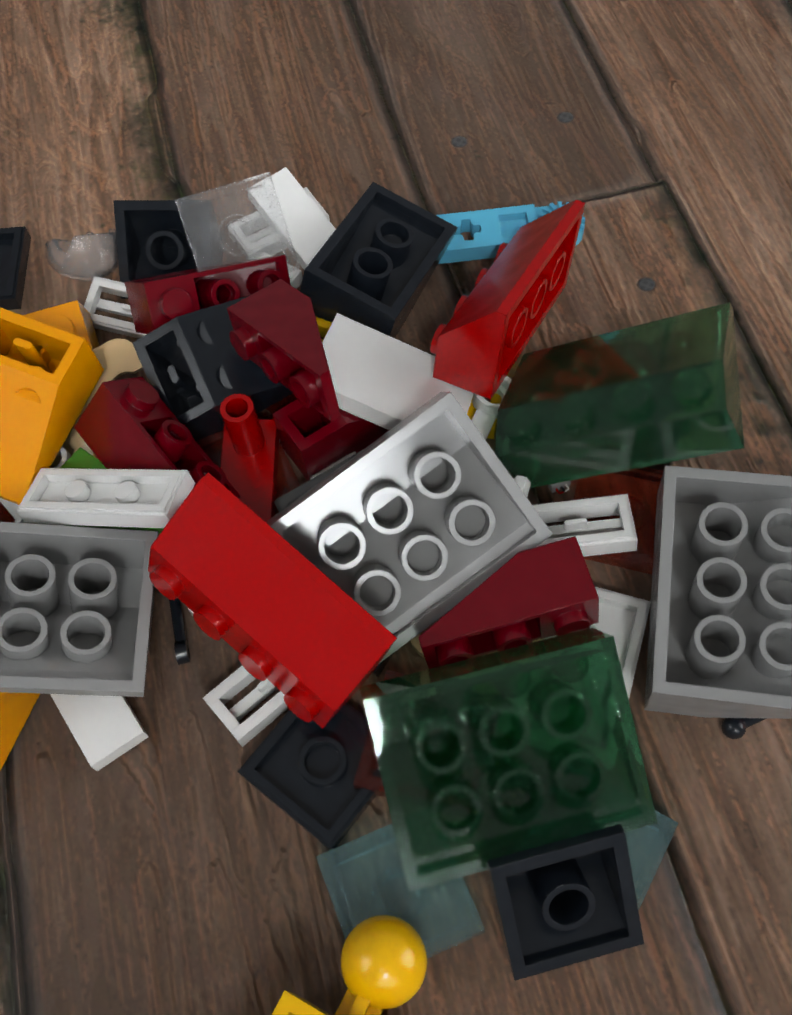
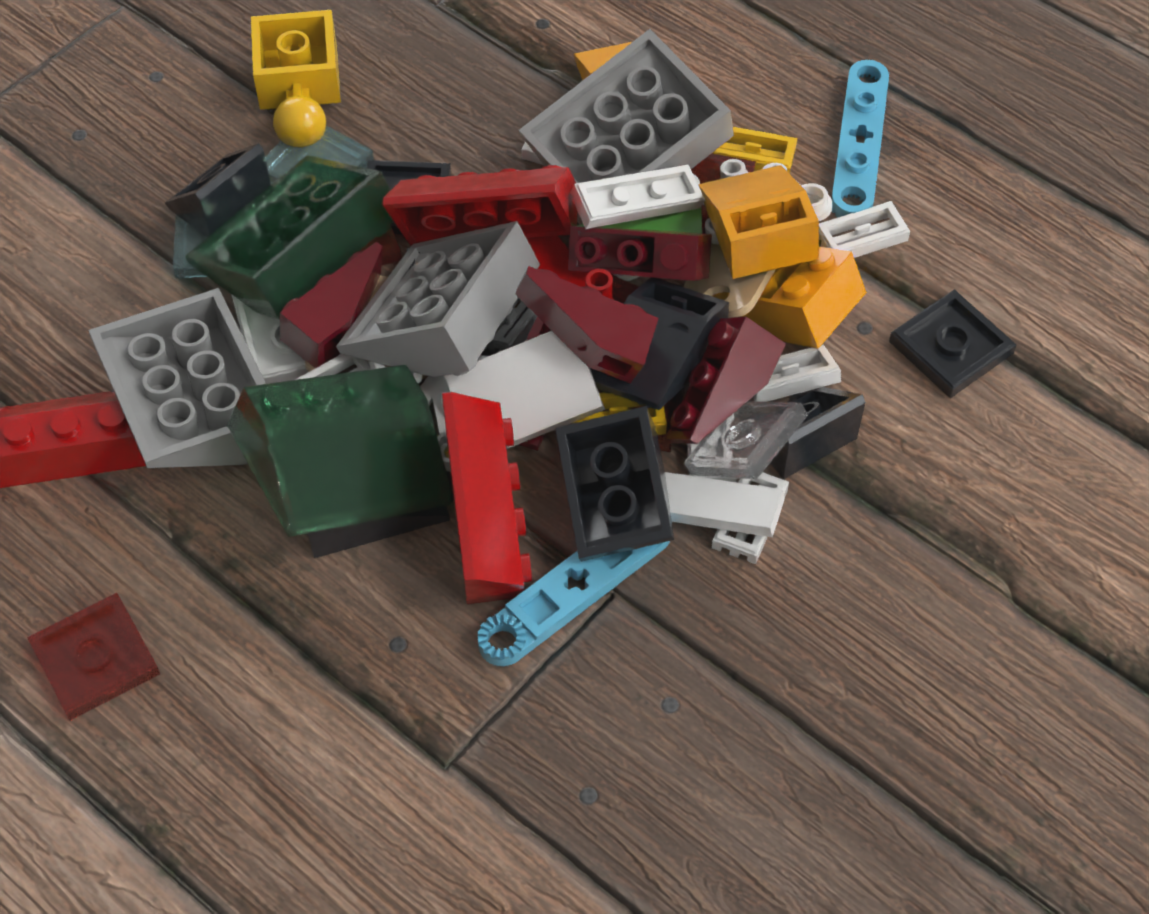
camera: 140 degrees right, 5 degrees down
clear hair [45,229,118,282] -> none

